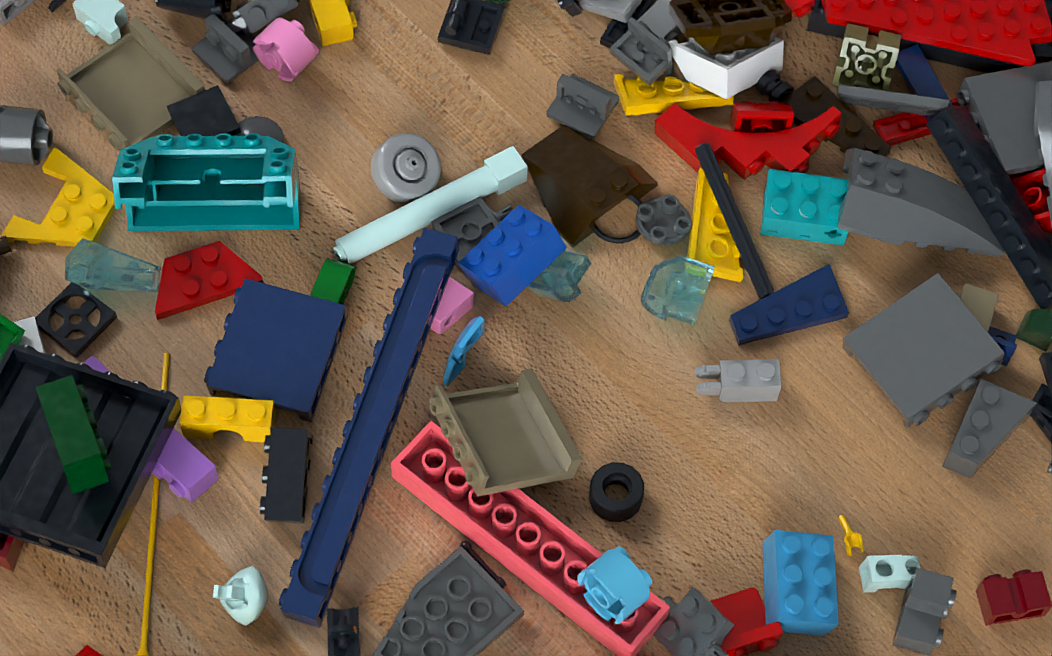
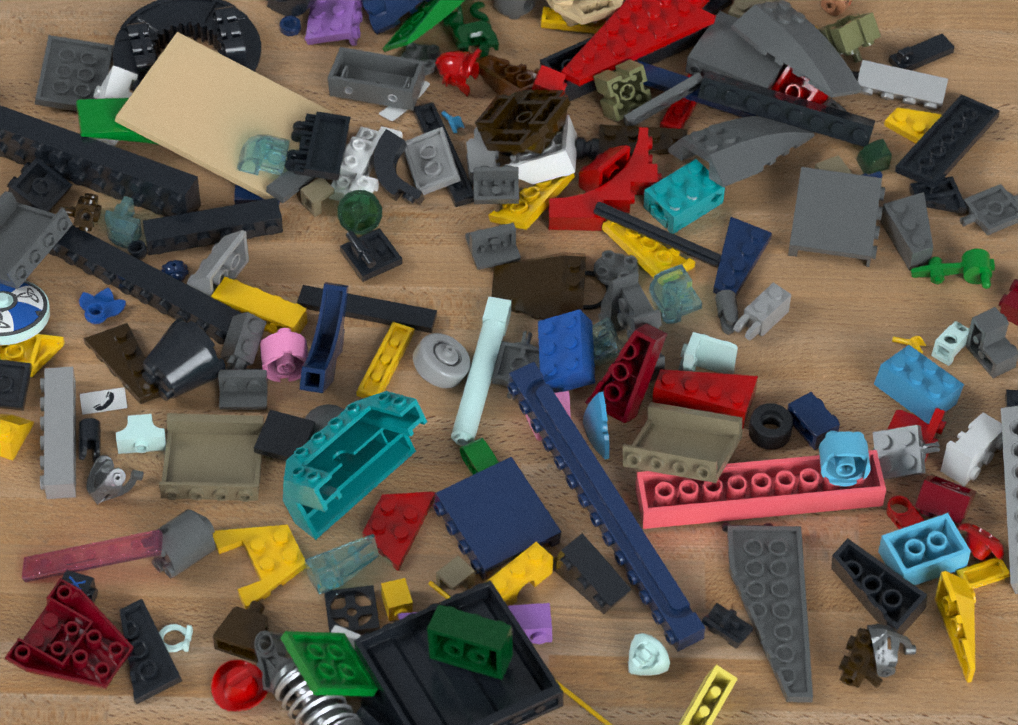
camera: 45 degrees left, 10 degrees down
none -> dark grey helmet [86,455,144,505]
none -> black tile [297,285,437,333]
none -> dark blue arch [299,282,349,393]
none -> yellow tile [356,322,414,398]
none -> yellow brick [381,578,413,621]
none -> dark tan panel [436,556,475,590]
none -> dark red wedge [585,323,668,424]
none -> dark grey wedge [598,272,665,382]
none -> red wedge [652,369,758,429]
none -> light aqua bracket [679,332,738,374]
none -> dark grey hinge [715,290,739,335]
none -> dark blue brick [787,392,840,450]
none -> green piece [911,249,995,289]

